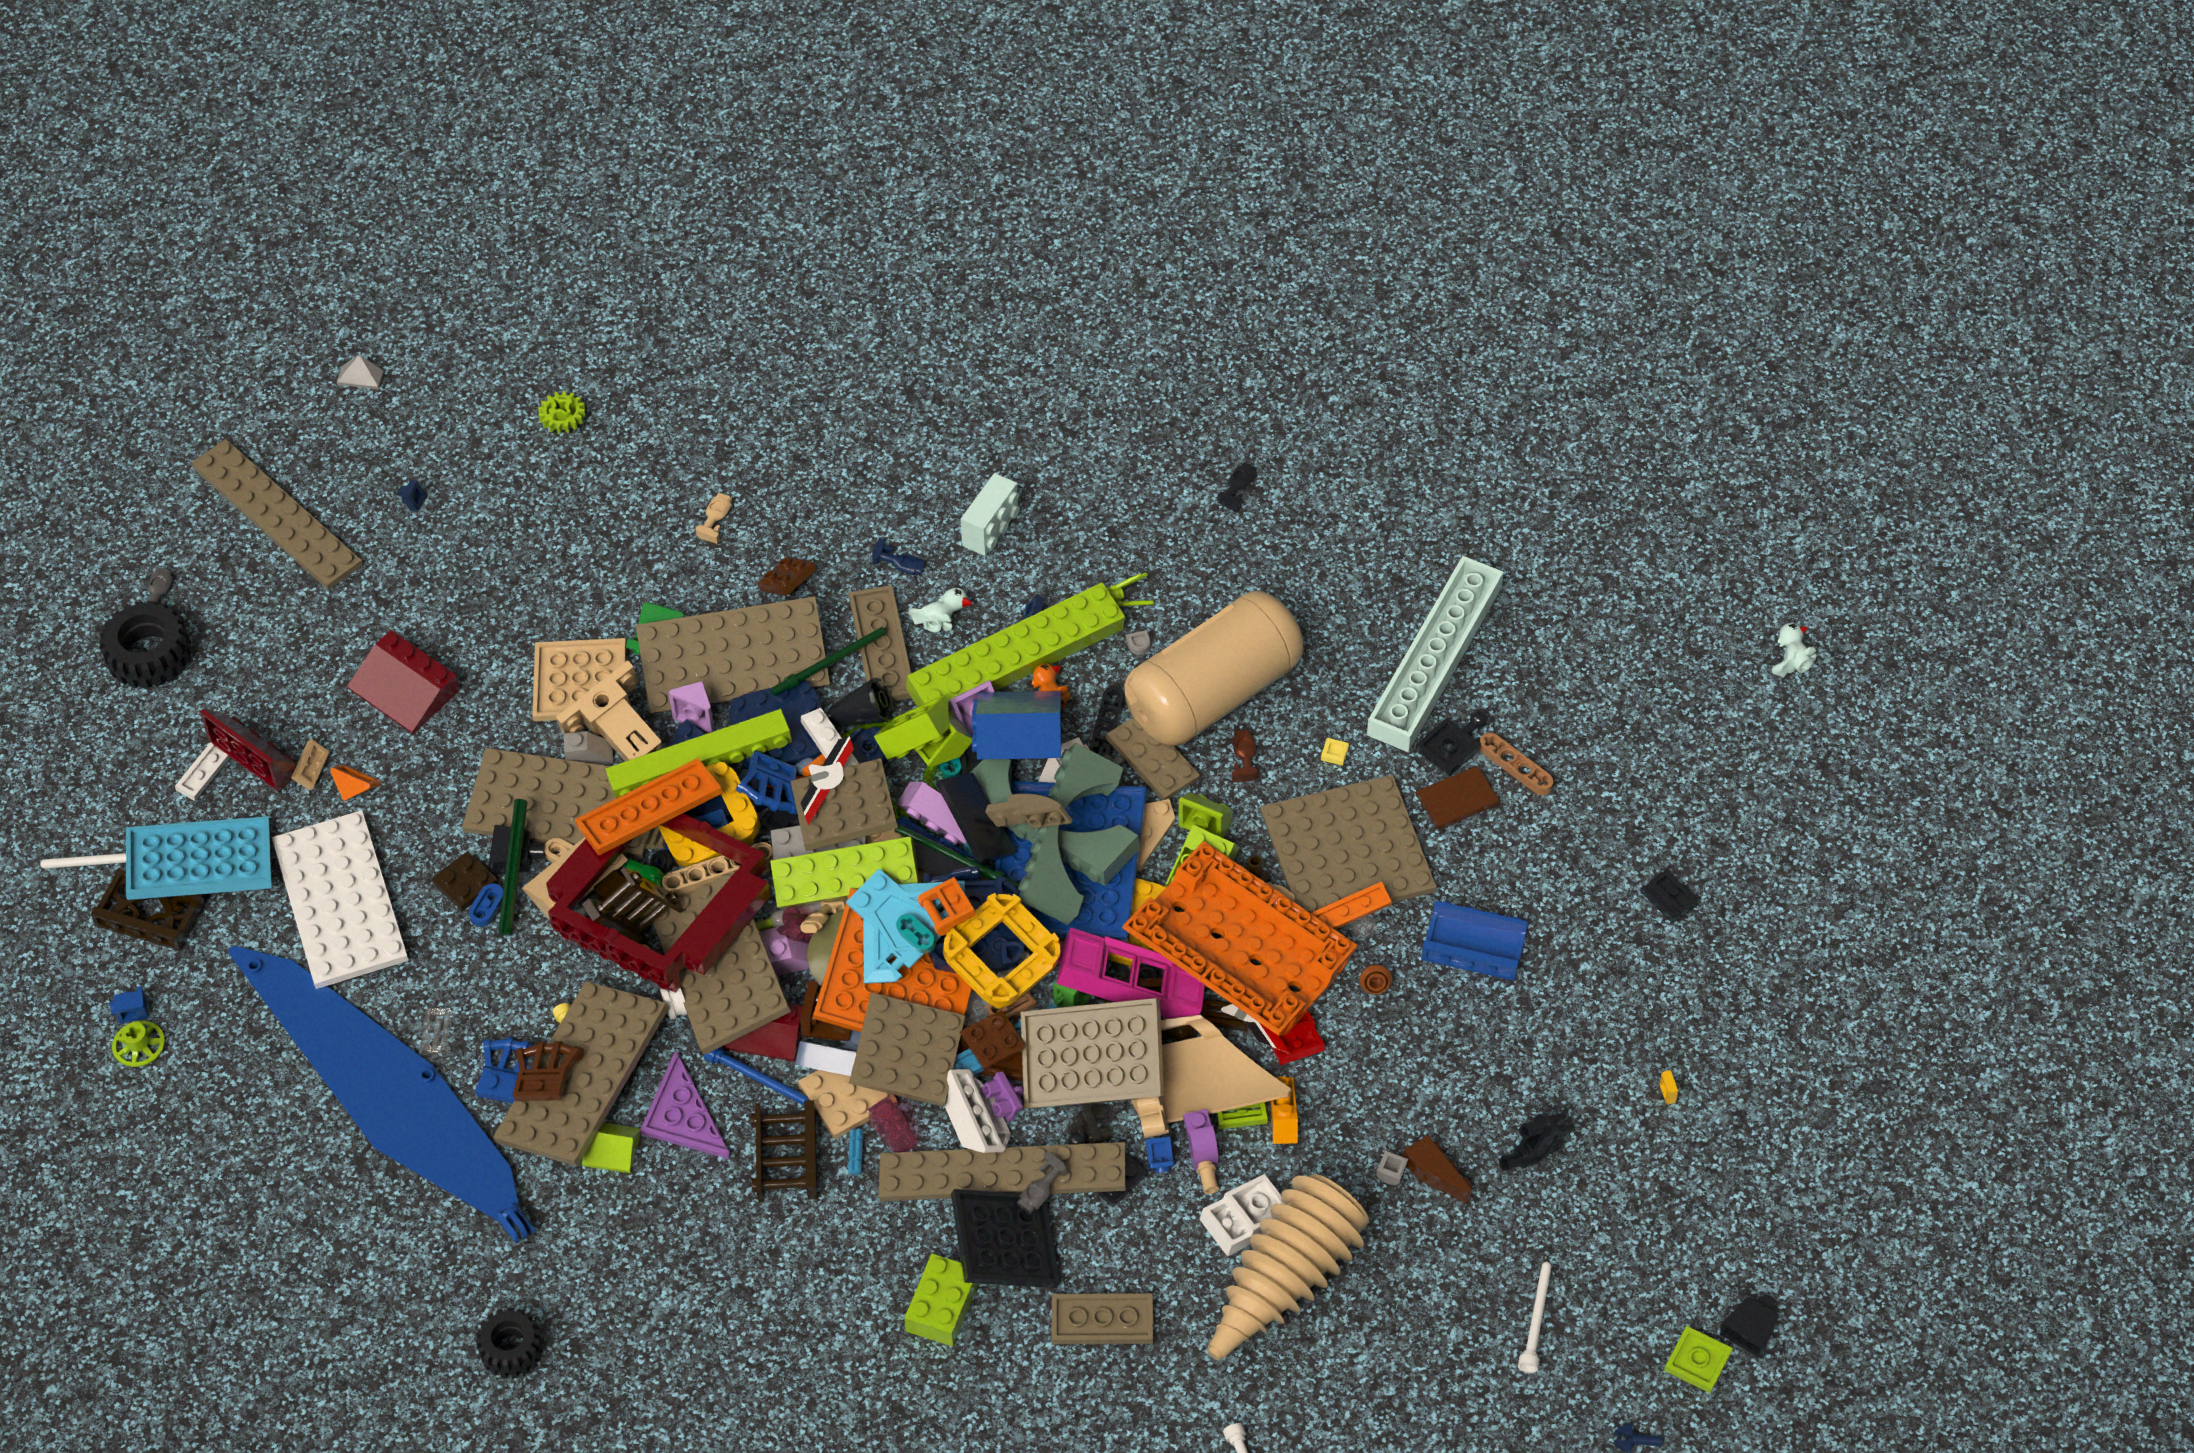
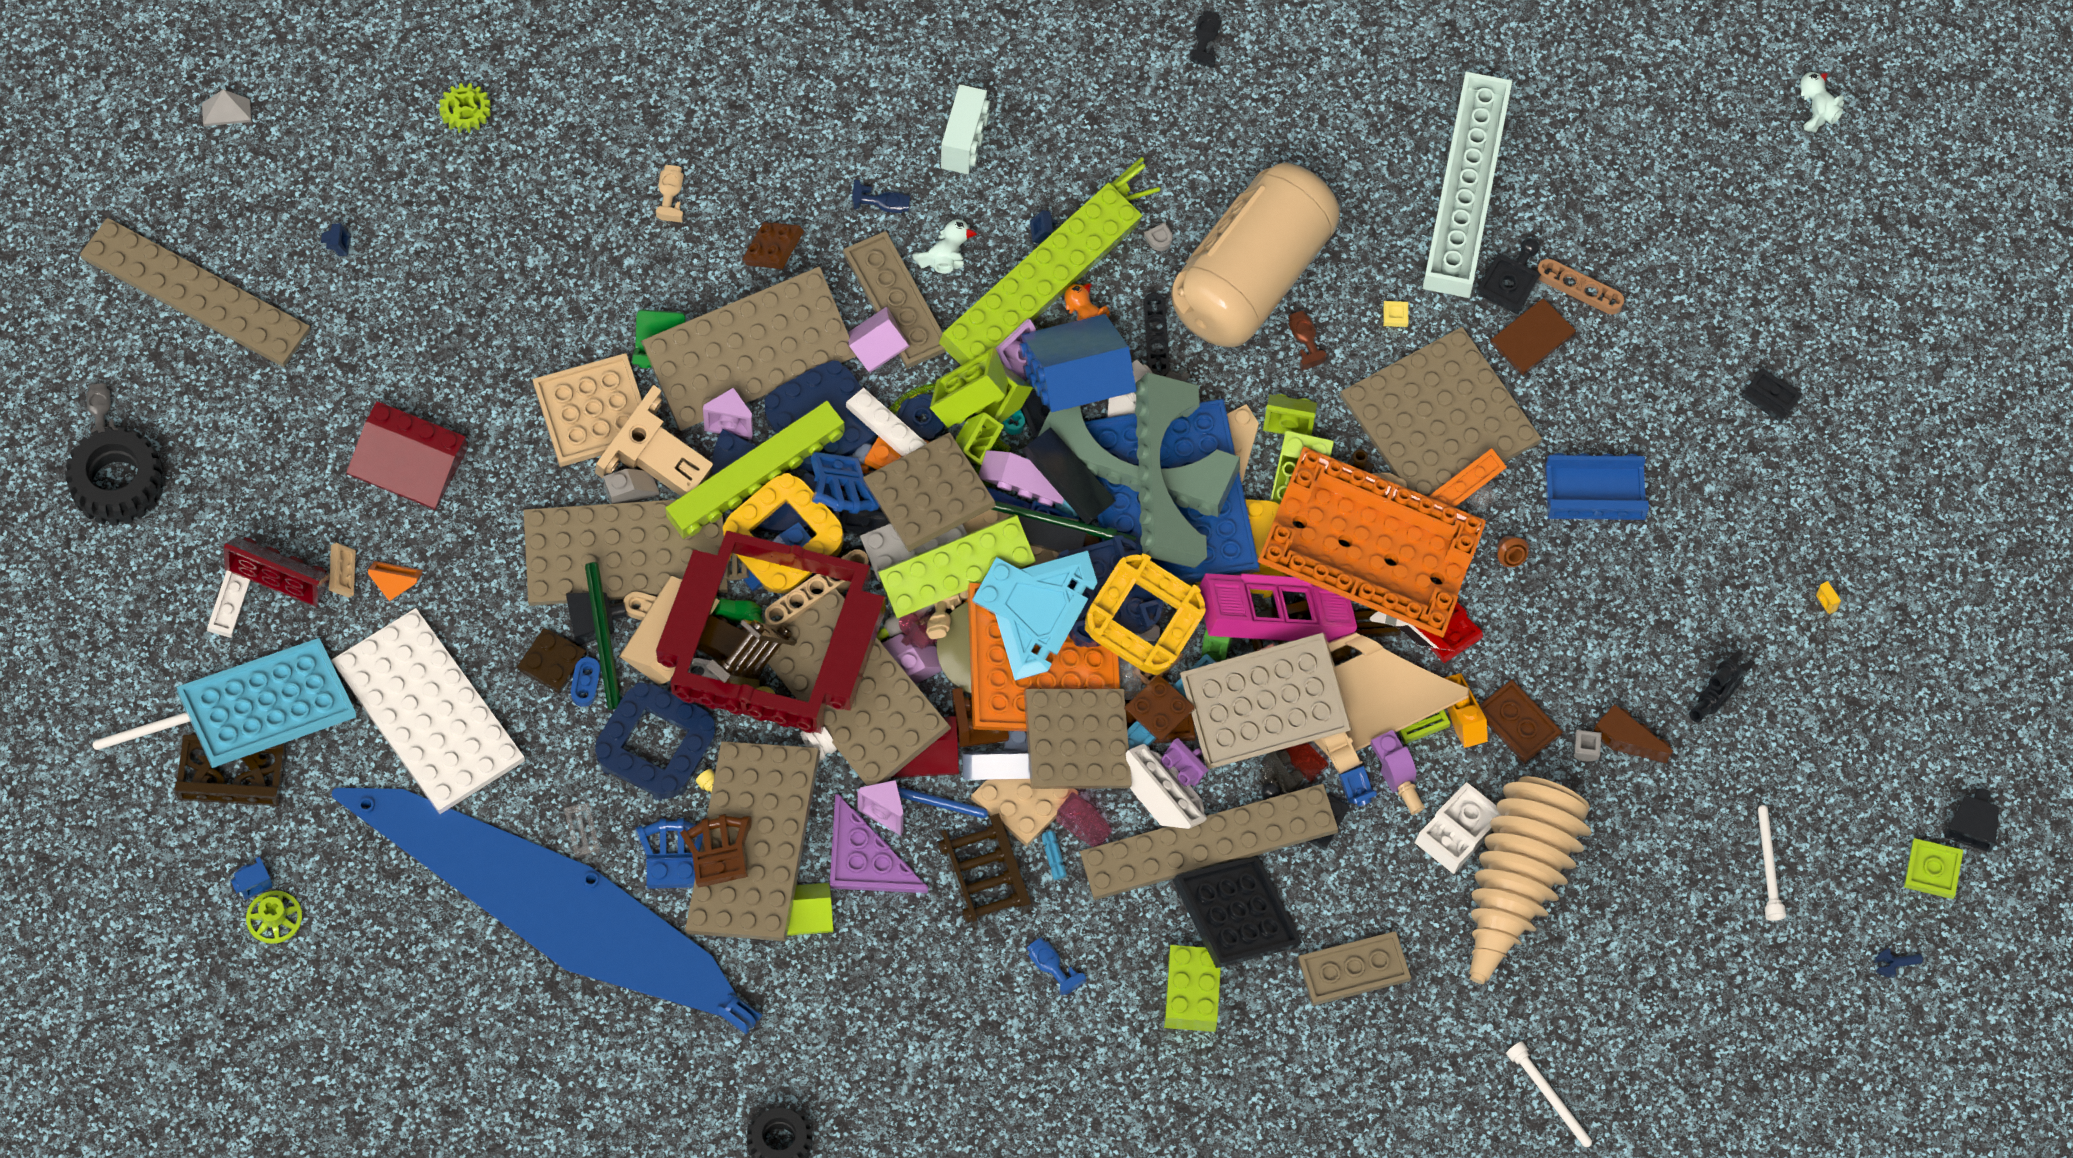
camera: 20 degrees left, 10 degrees up
orange plate [575,758,722,856] -> none
black plate [650,850,672,873] -> none
dark green bar [770,627,886,696] -> none
sticker [801,736,854,825] -> none
black cone [828,677,894,727] -> none
teal beam [896,914,936,954] -> none
orange plate [917,877,976,936] -> none
dark blue piece [922,866,981,883] -> none
dark tan slope [985,794,1073,829] -> none
flat silver piece [1017,1151,1068,1214] -> none
dark tan plate [1106,718,1200,800] -> none
none -> dark blue plate [595,682,715,801]
none -> lavender slope [848,307,910,373]
none -> lavender slope [858,780,903,836]
none -> lime torso [955,412,1004,465]
none -> blue piece [1027,937,1086,995]
none -> clear red tile [1277,742,1329,783]
none -> reddish brown tile [1479,679,1563,765]

